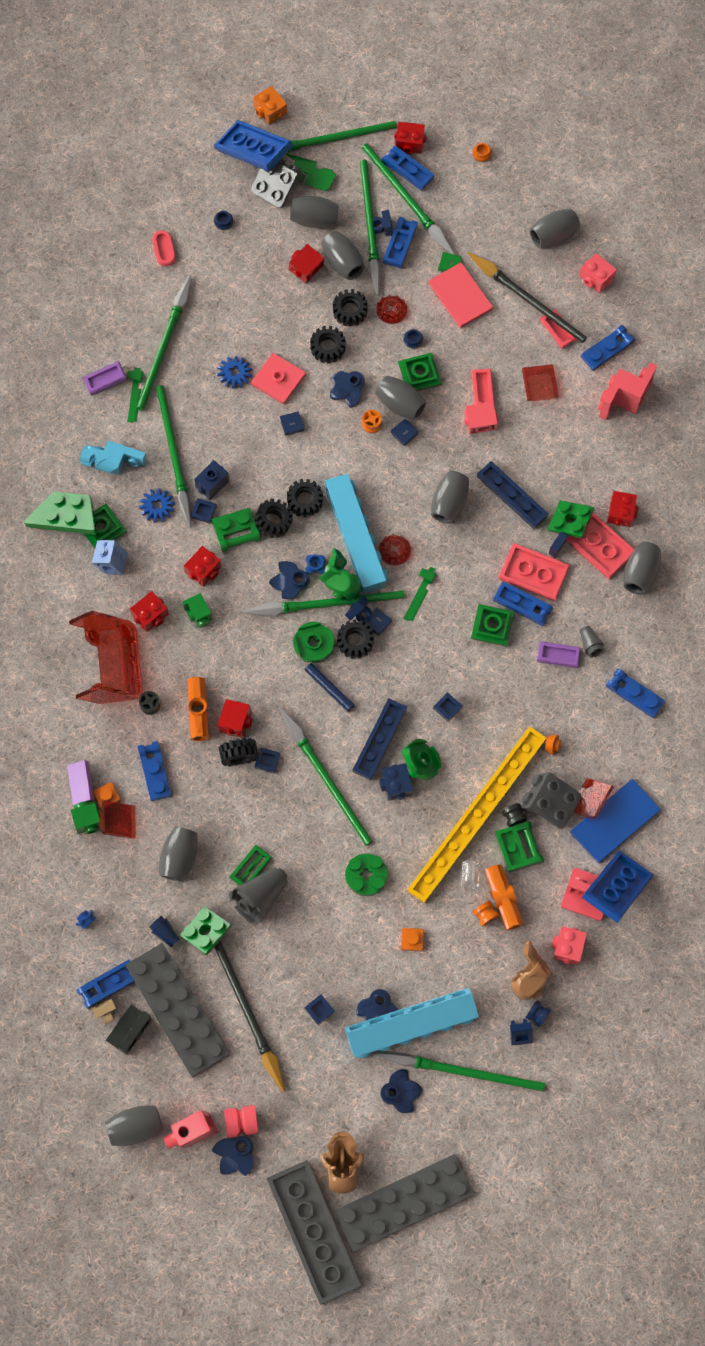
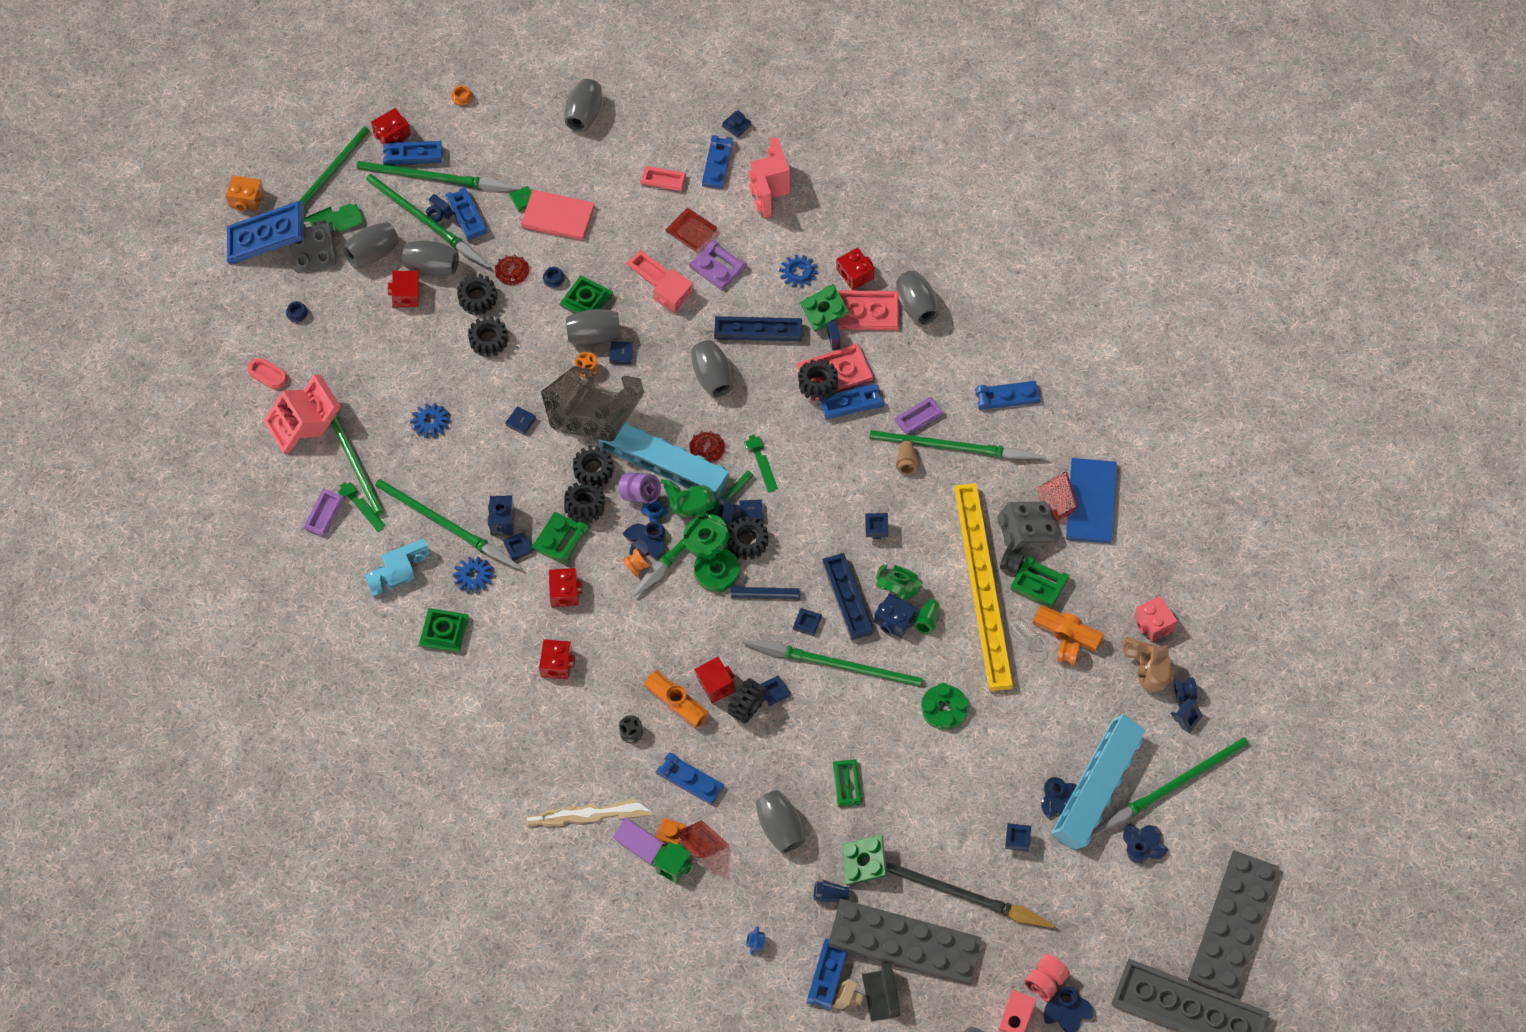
camera: 40 degrees left, 10 degrees down
wing [24,491,97,535] -> none
clear red windscreen [69,610,143,704] -> none
medium blue head [92,540,128,575] -> none
green brick [182,593,212,628] -> none
dark grey cone [229,867,288,925] -> none
coral plate [251,353,306,404] -> none
medium nougat head [321,1132,364,1194] -> none
dark blue plate [330,371,365,408] -> none
orange plate [401,928,424,951] -> none
pearl dark grey piece [467,252,587,343] -> none
green piece [471,604,514,647] -> none
orange plate [545,734,562,755] -> none
coral bracket [561,868,604,921] -> none
coral head [579,253,617,293] -> none
dark grey cone [579,626,604,657] -> none
blue tile [582,850,654,923] -> none
none -> coral bracket [263,375,341,453]
none -> tan sword [527,799,655,827]
none -> clear smoke windscreen [540,366,644,442]
none -> medium lavender wheel [618,472,661,503]
none -> orange wheel [623,548,651,577]
none -> green plate [683,515,730,560]
none -> medium lavender plate [689,239,747,291]
none -> dark blue tile [722,110,751,138]
none -> blue gear [779,255,818,288]
none -> dark blue tile [793,608,822,636]
none -> black tyre [798,359,838,401]
none -> green piece [870,430,1047,459]
none -> medium nougat cone [896,441,918,475]
none -> green cone [914,599,940,634]

